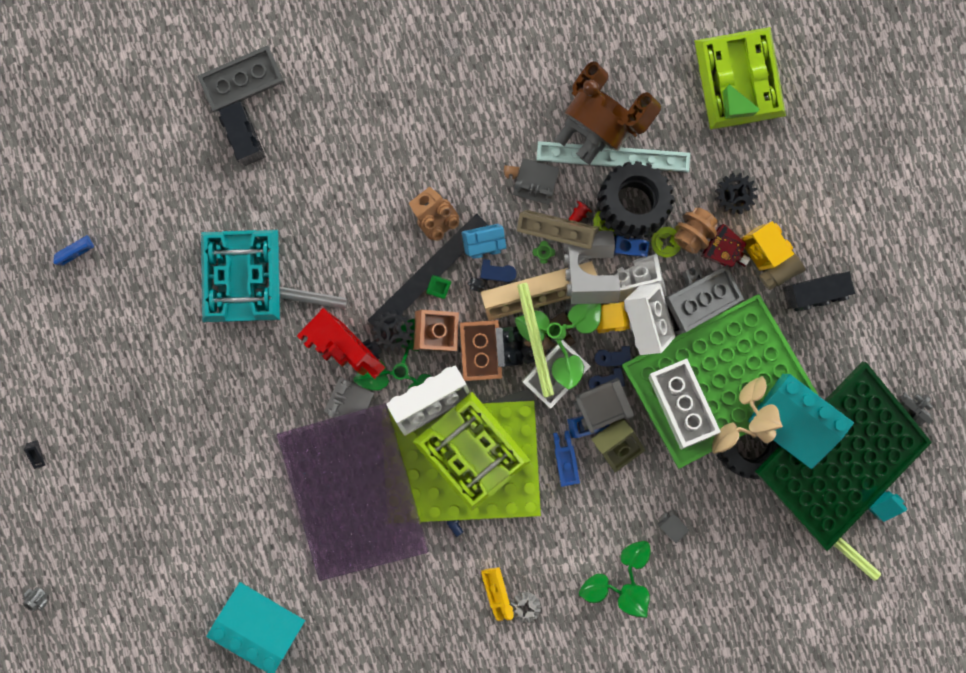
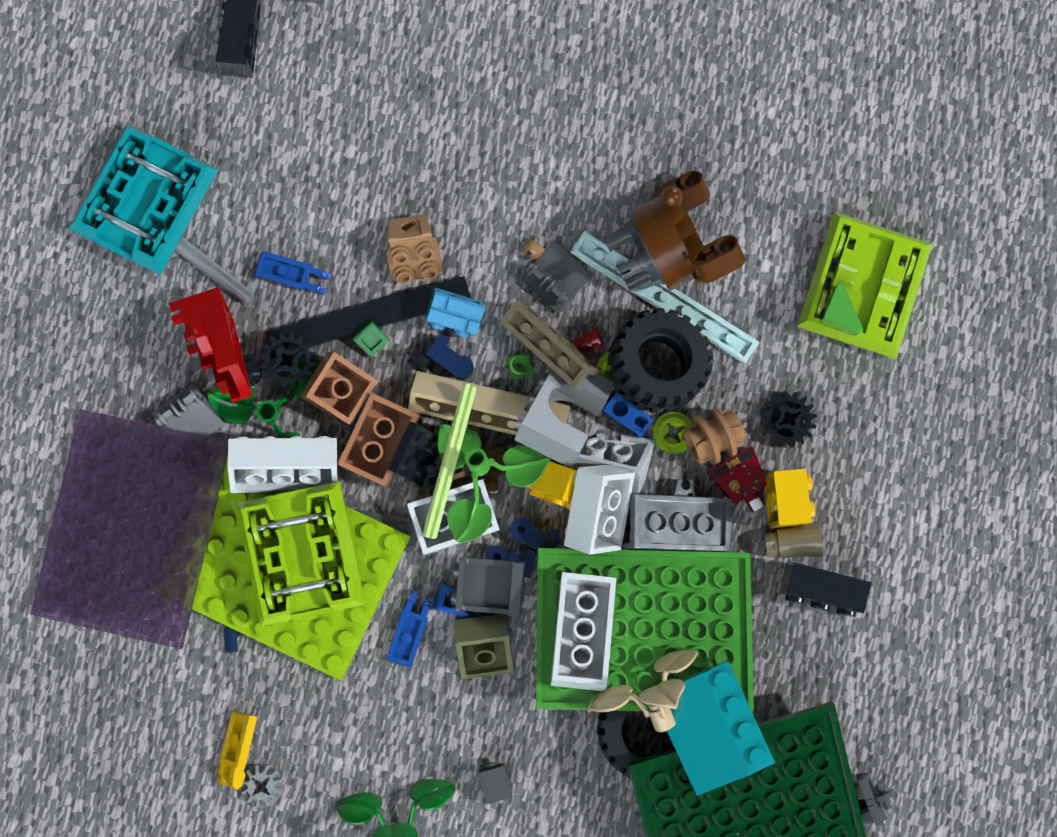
camera: 25 degrees right, 5 degrees down
none -> blue hinge [254,251,331,295]

